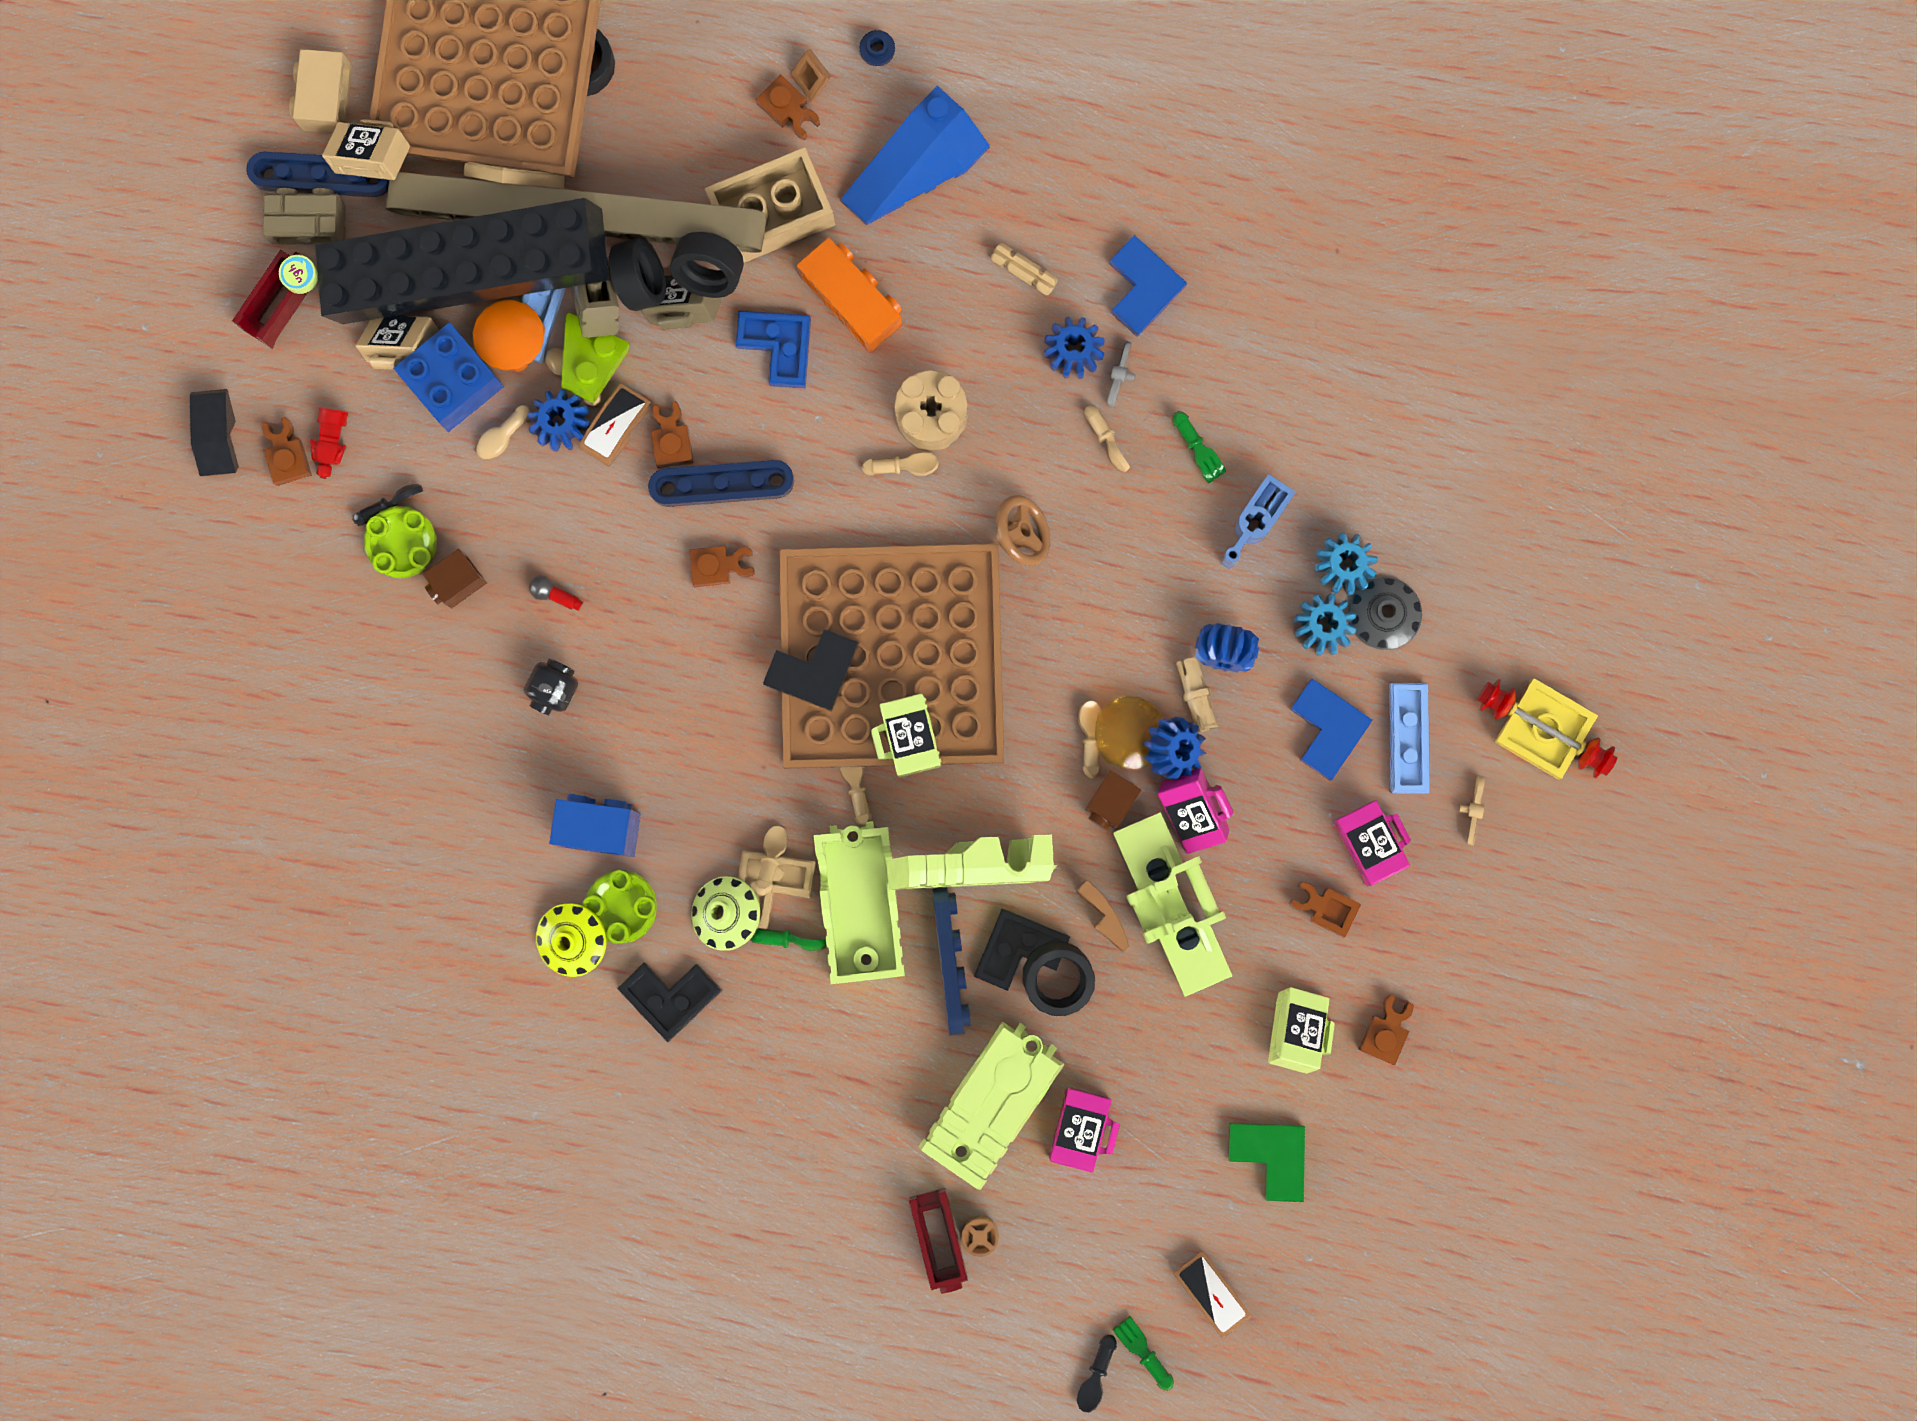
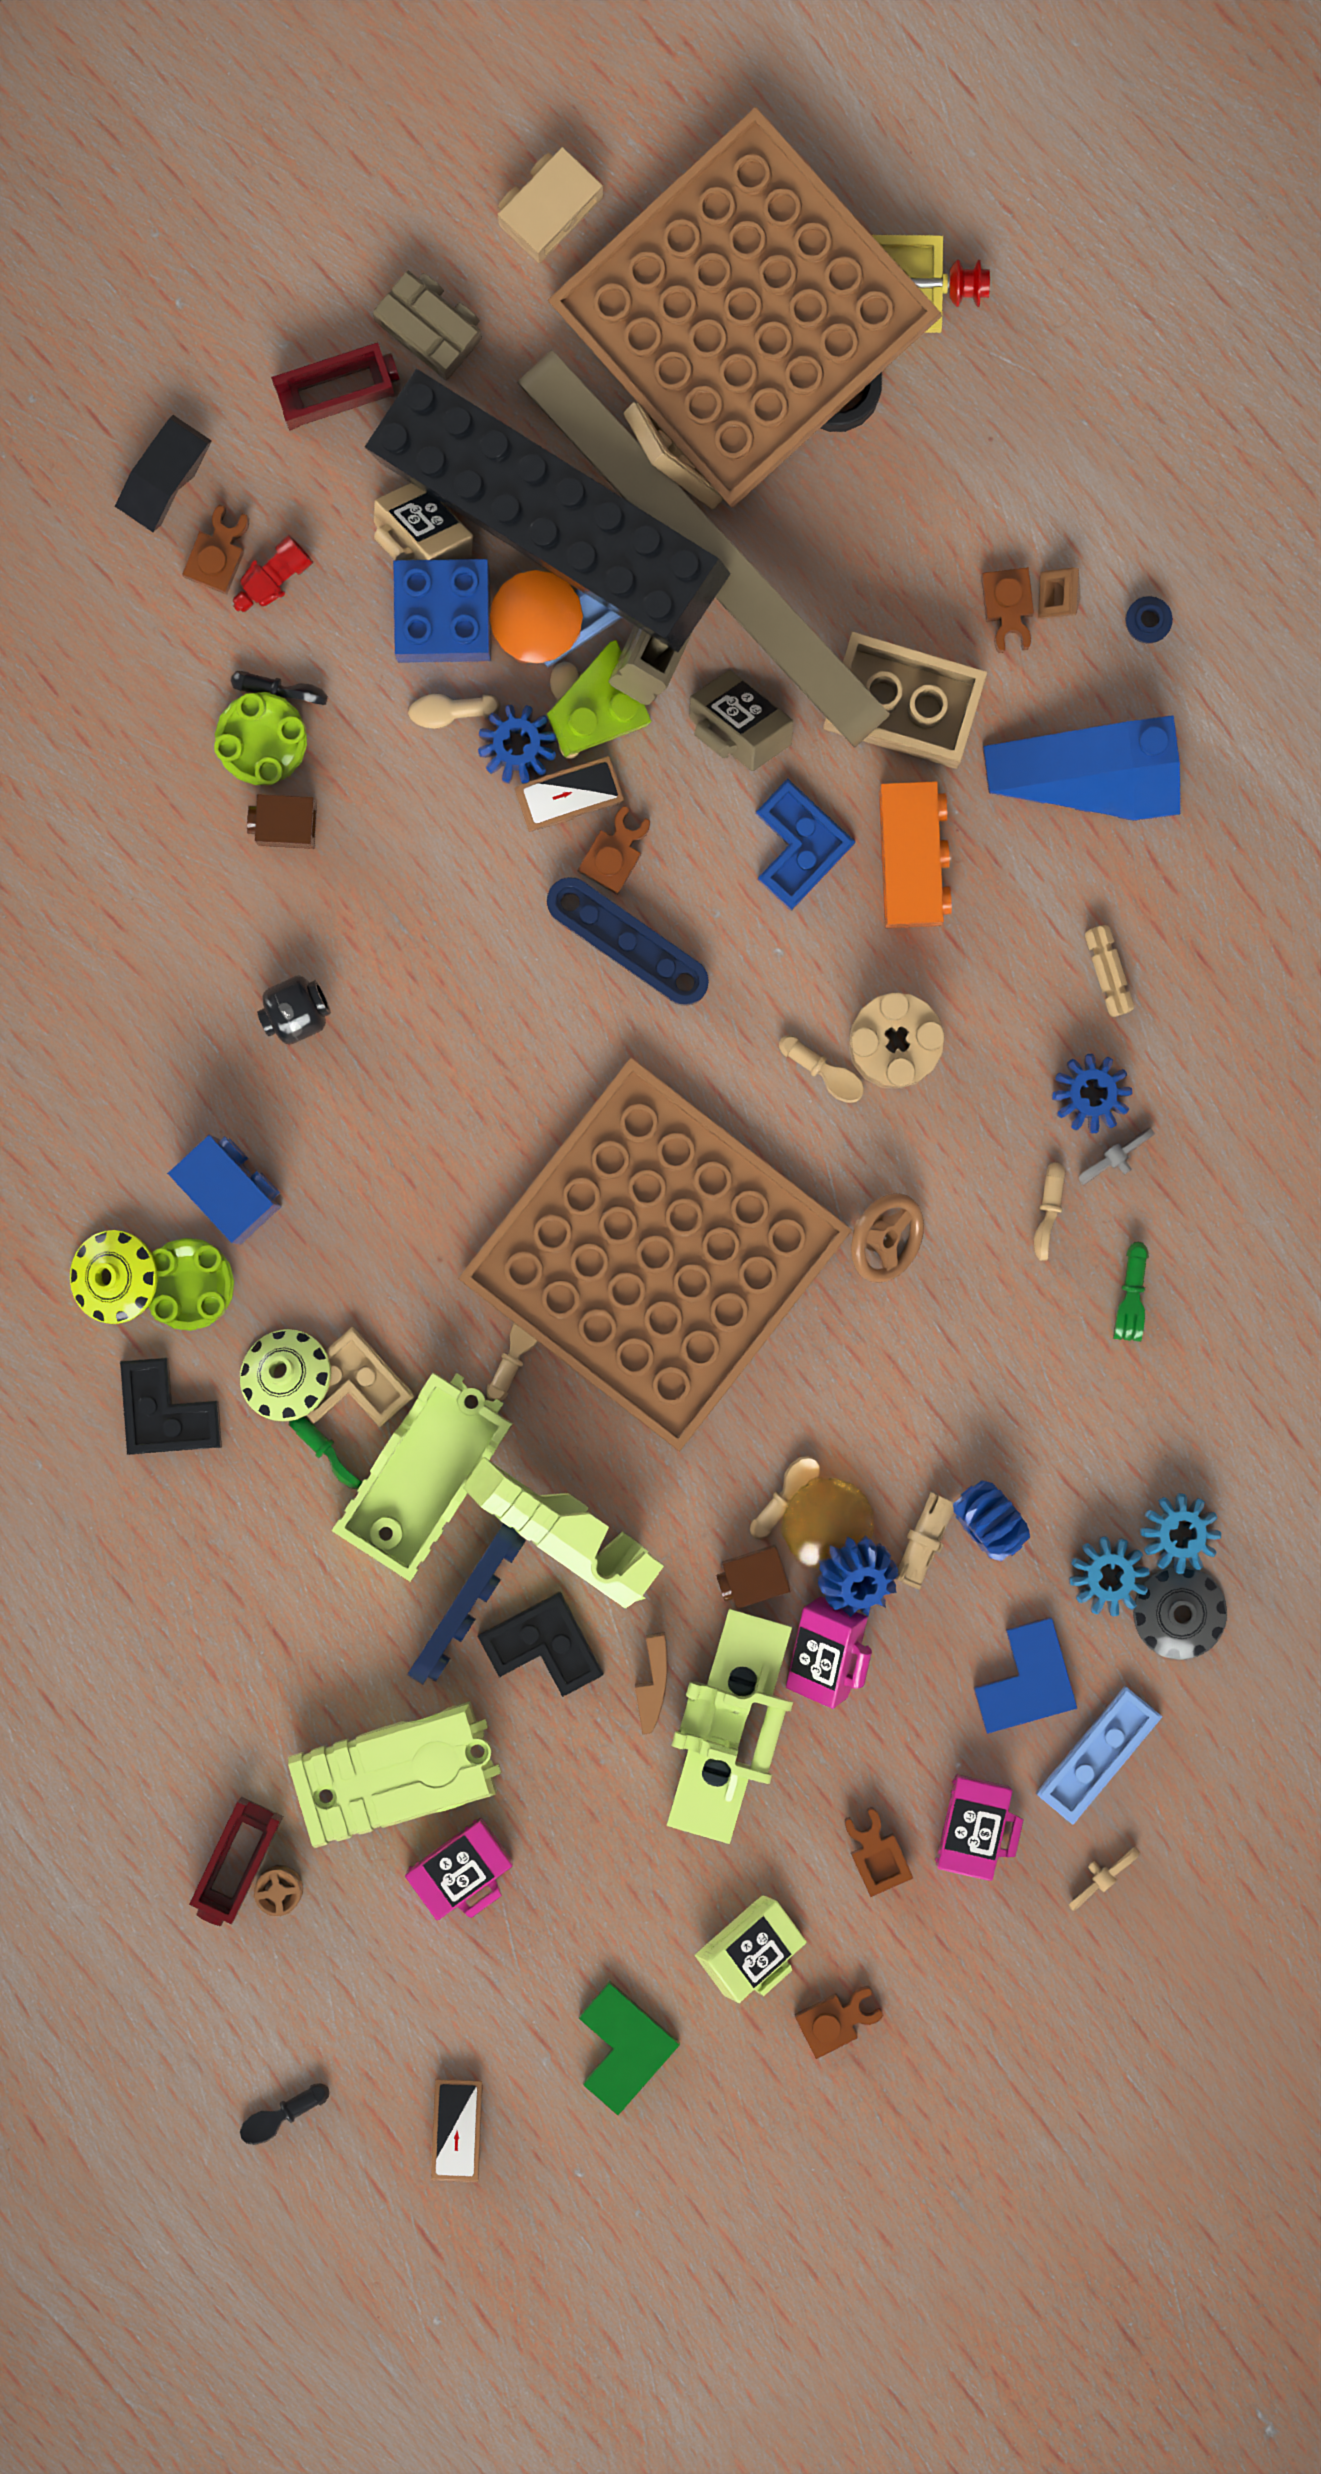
camera: 35 degrees right, 5 degrees up
dark blue plate [246,151,389,197] -> none
yellowish green tile [279,255,318,294] -> none
tan piece [322,119,410,180] -> none
piece [529,575,583,611] -> none
black tyre [608,237,666,311] -> none
black tyre [670,232,744,298] -> none
dark orange plate [689,546,755,588] -> none
tan piece [755,826,787,896] -> none
black tile [763,629,859,712] -> none
piece [871,693,942,777] -> none
black tyre [1022,942,1095,1016] -> none
blue tile [1109,235,1187,337] -> none
green piece [1112,1316,1174,1391] -> none
medium blue piece [1221,474,1296,569] -> none
light yellow plate [1477,678,1618,780] -> none

